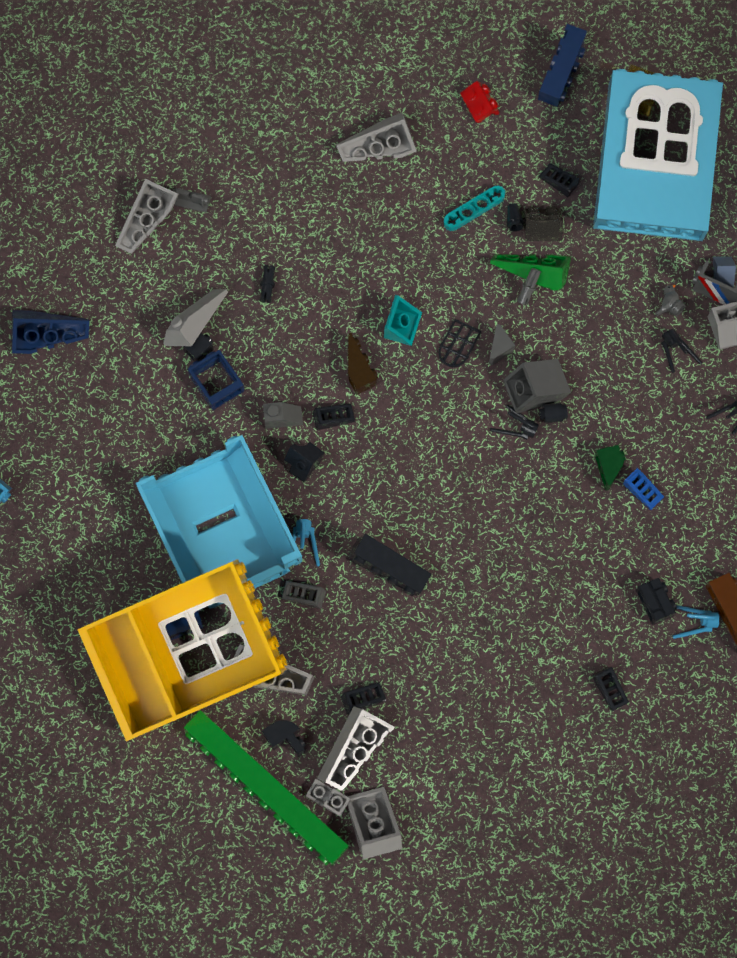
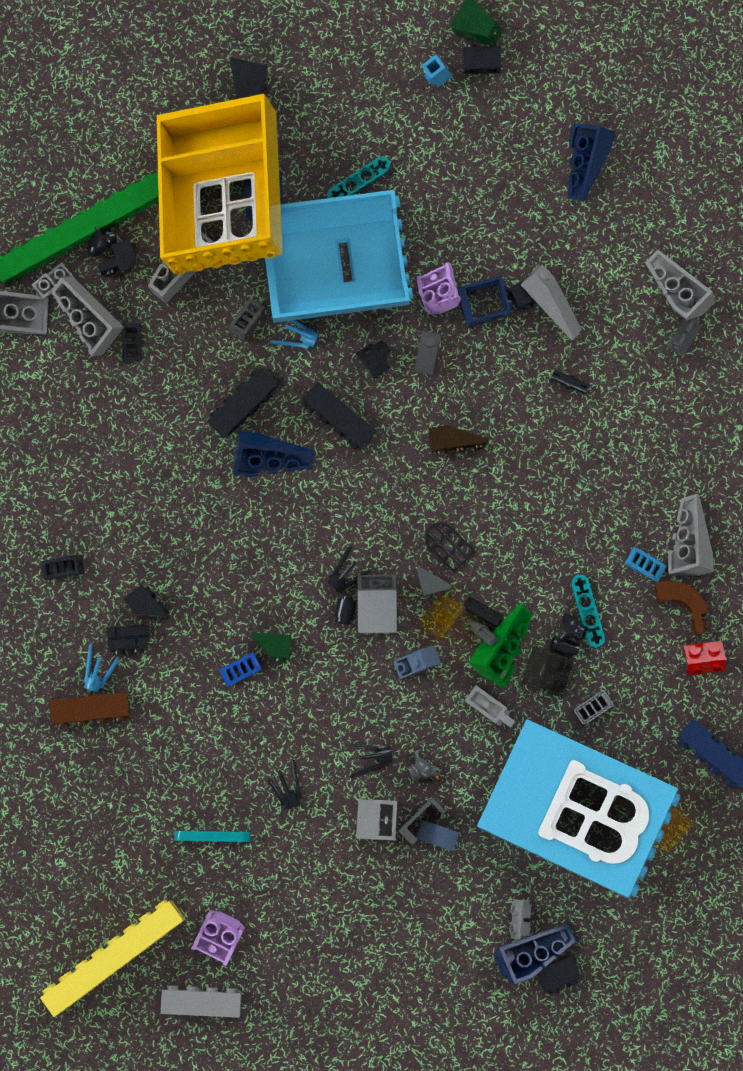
camera: 110 degrees right, 10 degrees up
black slope [312,404,355,430] -> none
teal slope [384,295,422,346] -> none
none -> black animal [88,226,116,258]
none -> black slope [124,584,169,620]
none -> black slope [230,57,269,99]
none -> dark blue wedge [233,431,315,477]
none -> black brick [303,382,376,451]
none -> teal beam [327,157,390,198]
none -> sand blue slope [393,646,441,679]
none -> lavender slope [417,262,461,314]
none -> clear yellow slope [418,593,466,641]
none -> black slope [463,596,503,627]
none -> light grey hinge [464,686,516,728]
none -> black animal [559,613,588,642]
none -> dark azure slope [624,546,666,582]
none -> reddish brown arch [654,581,709,636]

